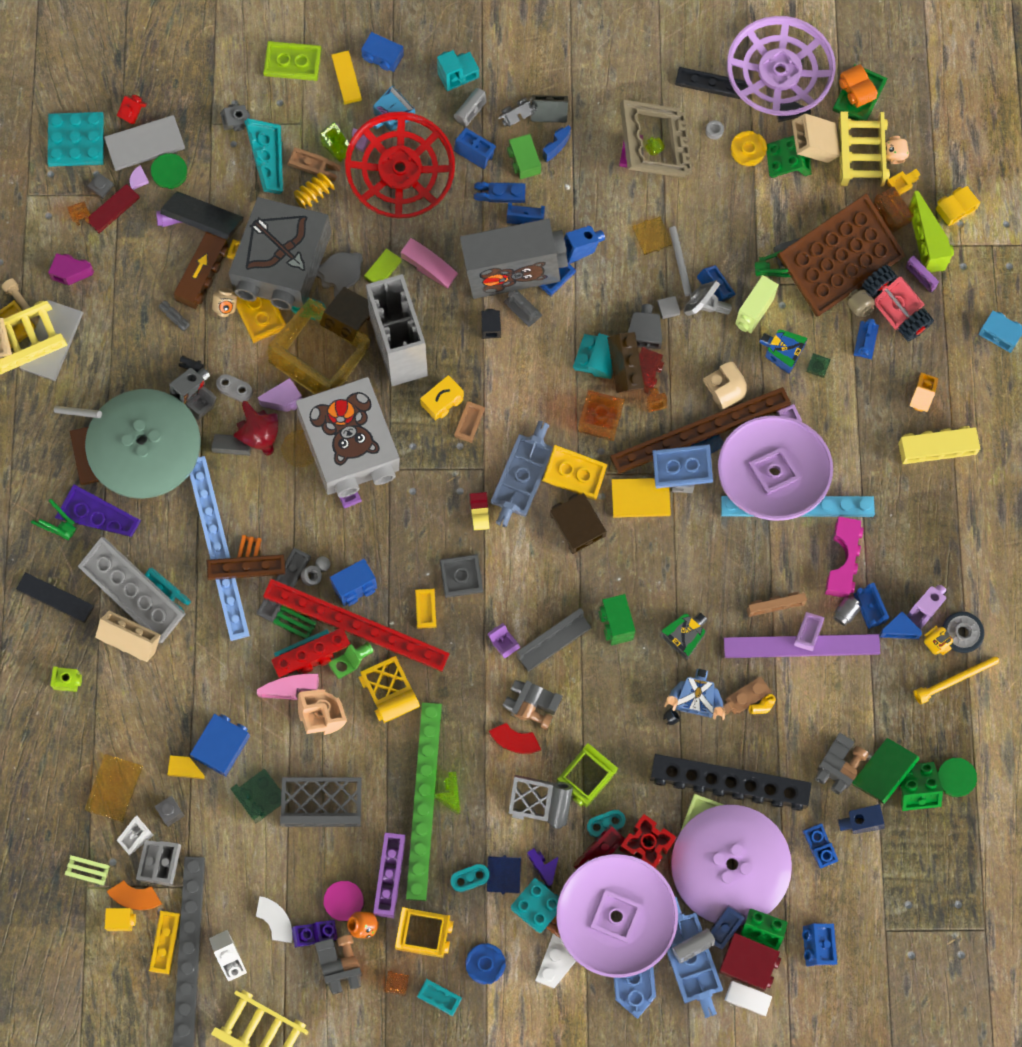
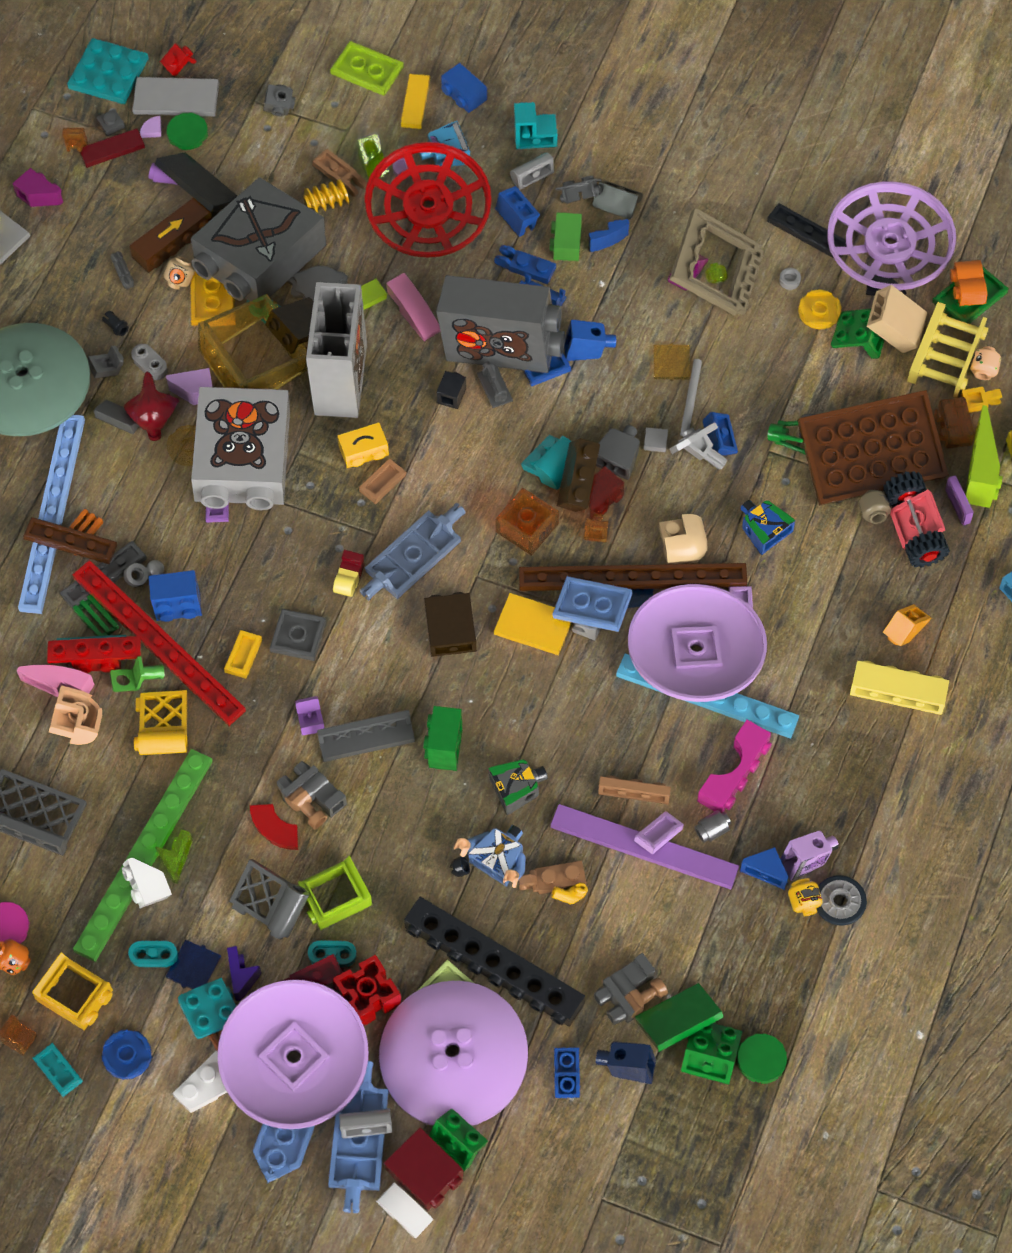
camera: 25 degrees right, 10 degrees down
dark grey torso [169,368,210,404] -> none
teal wing [245,118,283,194] -> none
medium lavender brick [373,833,406,918] -> none
yellow tile [542,445,608,500] -> none
dark blue plate [710,905,745,950] -> none
yellowish green brick [735,275,778,333] -> none
blue bracket [802,924,838,967] -> none
clear green plate [806,353,831,378] -> none
blue hinge [853,319,879,360] -> none
blue hinge [853,583,889,629] -> none
yellow piece [913,656,999,705] -> none
none -> white slope [122,858,172,908]

